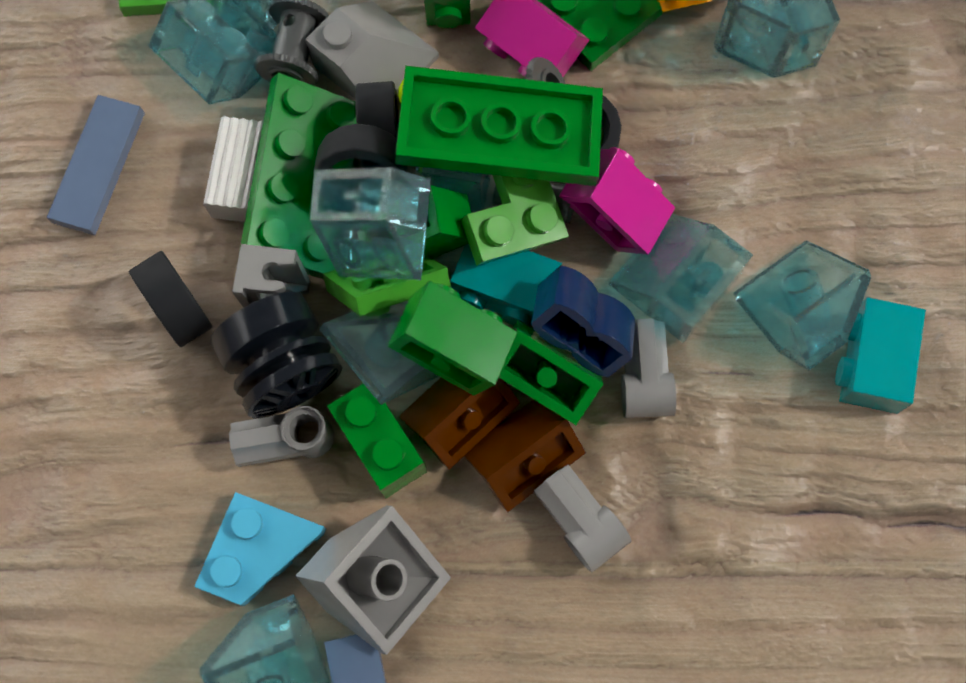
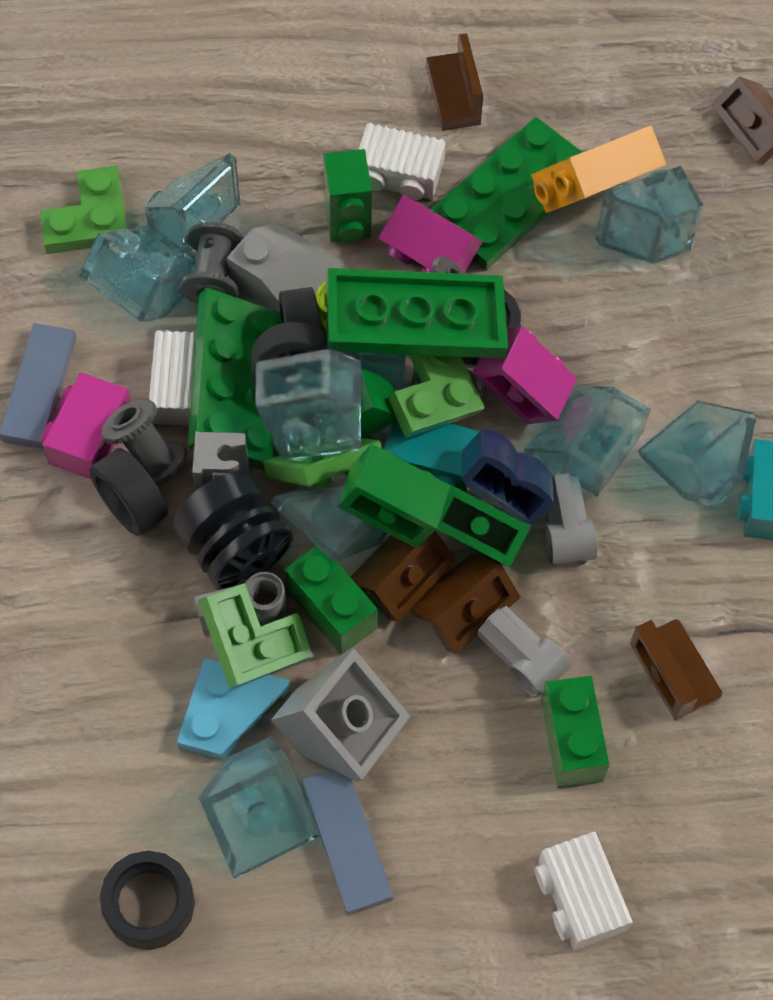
camera: 10 degrees left, 10 degrees down
none -> dark pink brick [41,372,131,479]
none -> dark grey hose [101,399,188,486]
none -> bright green plate [198,583,313,688]
none -> green brick [541,675,610,788]
none -> reddish brown panel [630,619,722,721]

